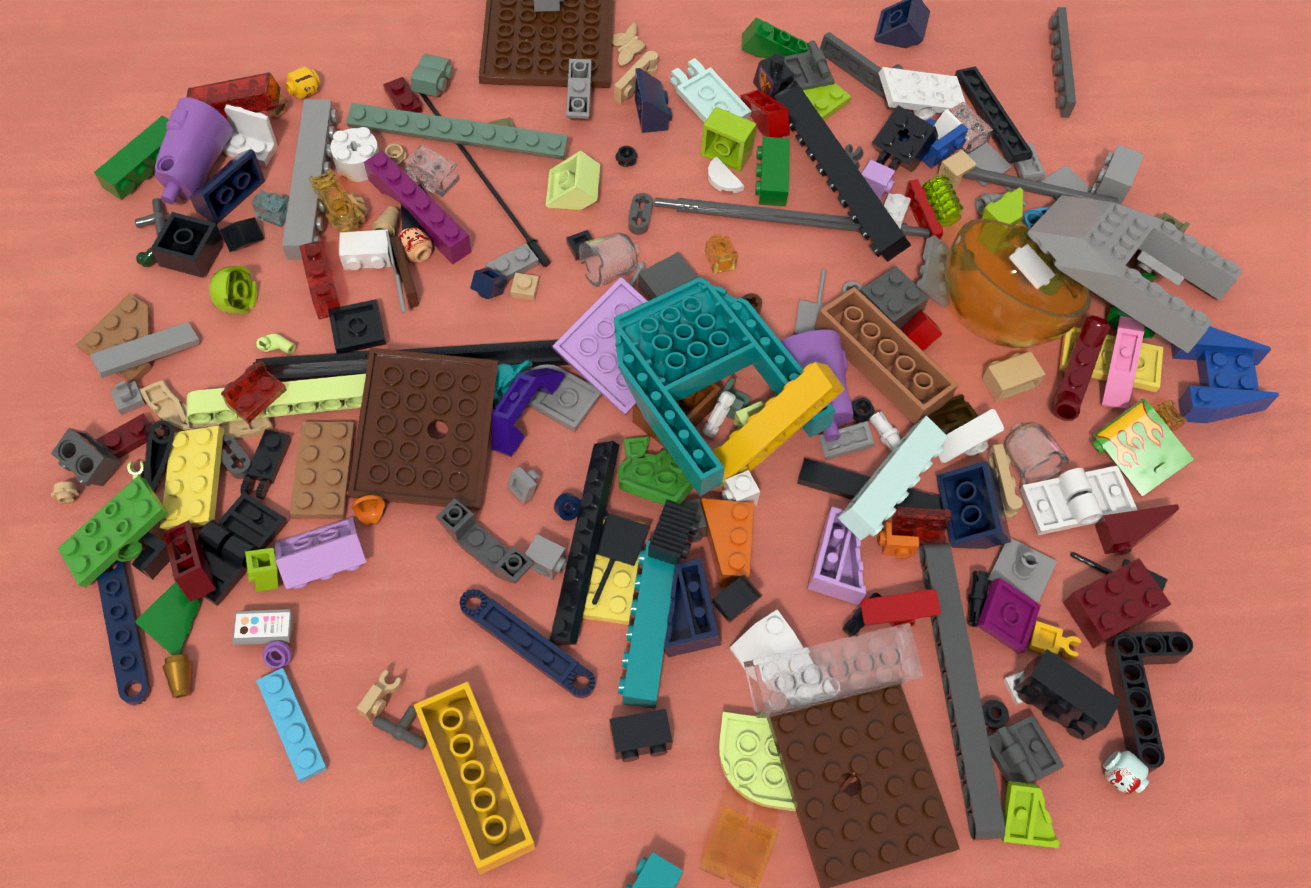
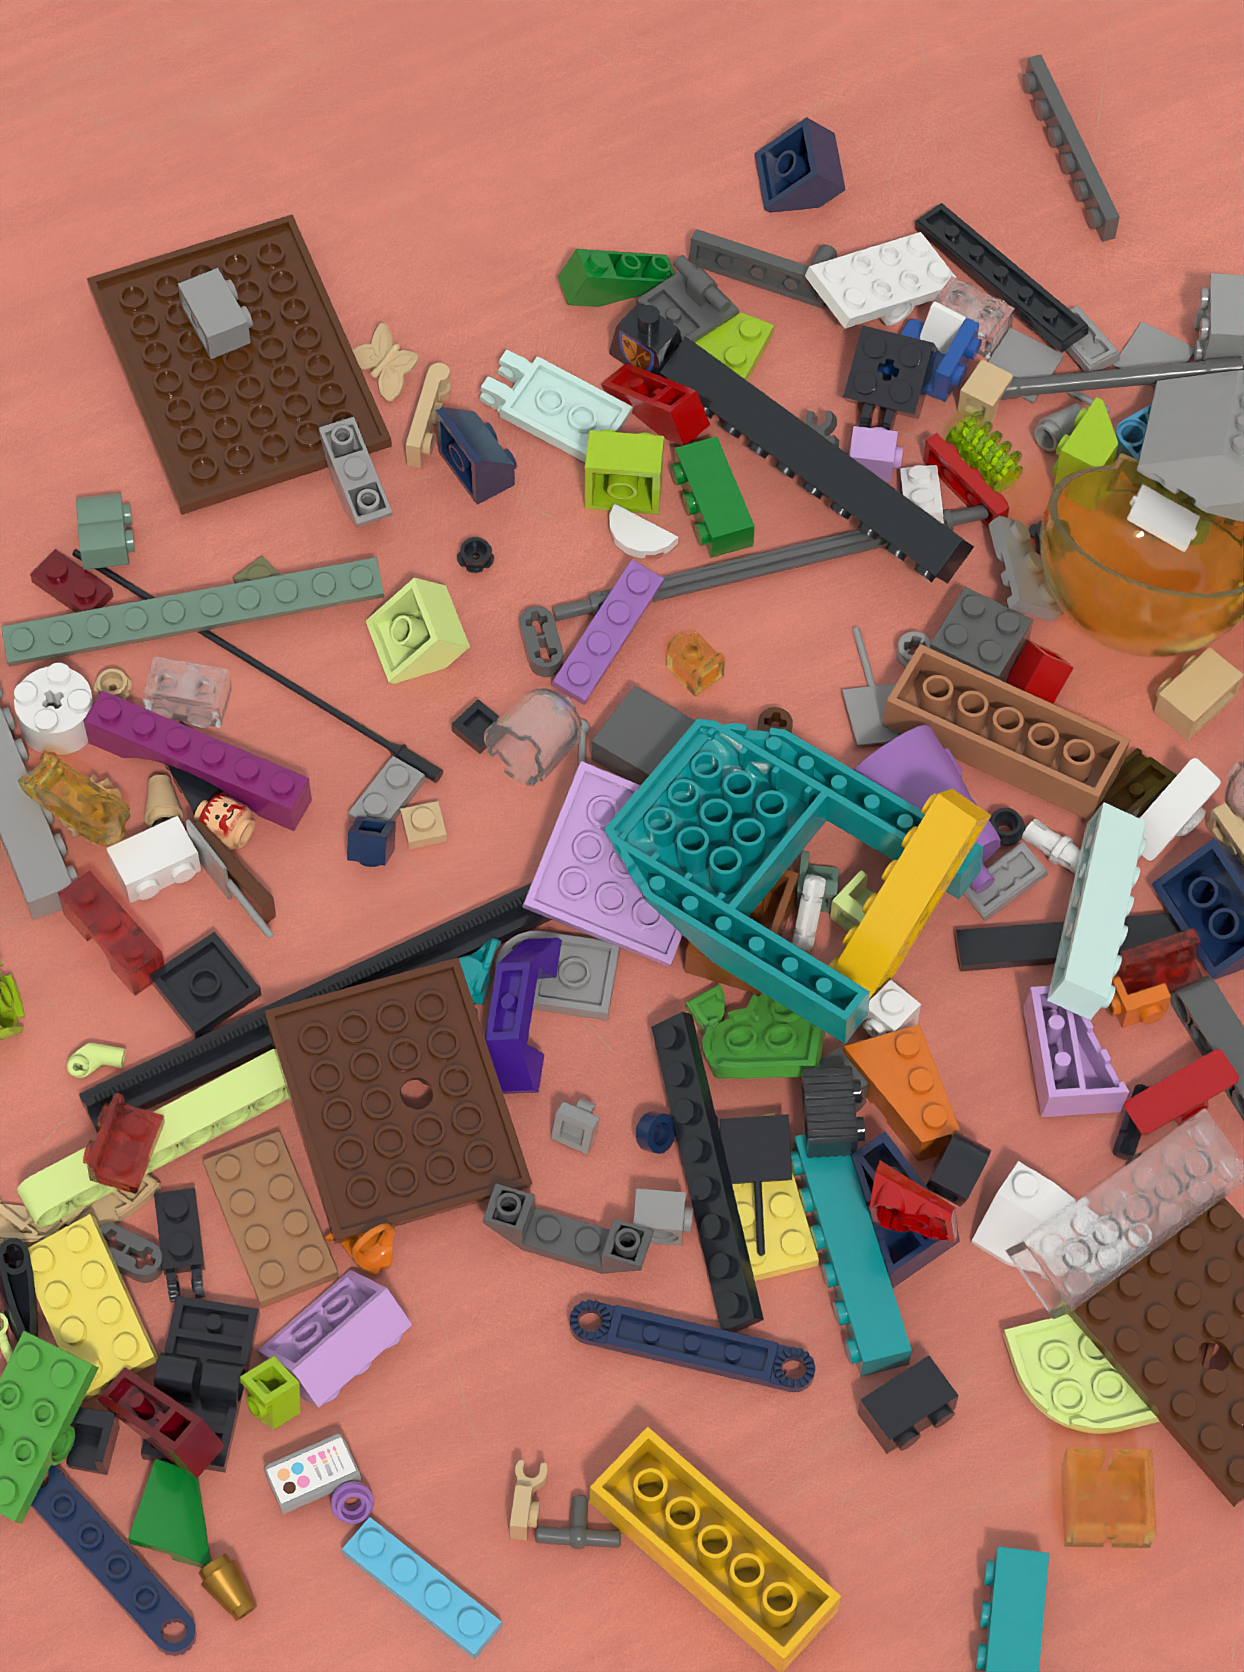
camera: 20 degrees left, 0 degrees up
none -> medium lavender plate [552,560,664,705]
none -> red slope [869,1161,958,1243]

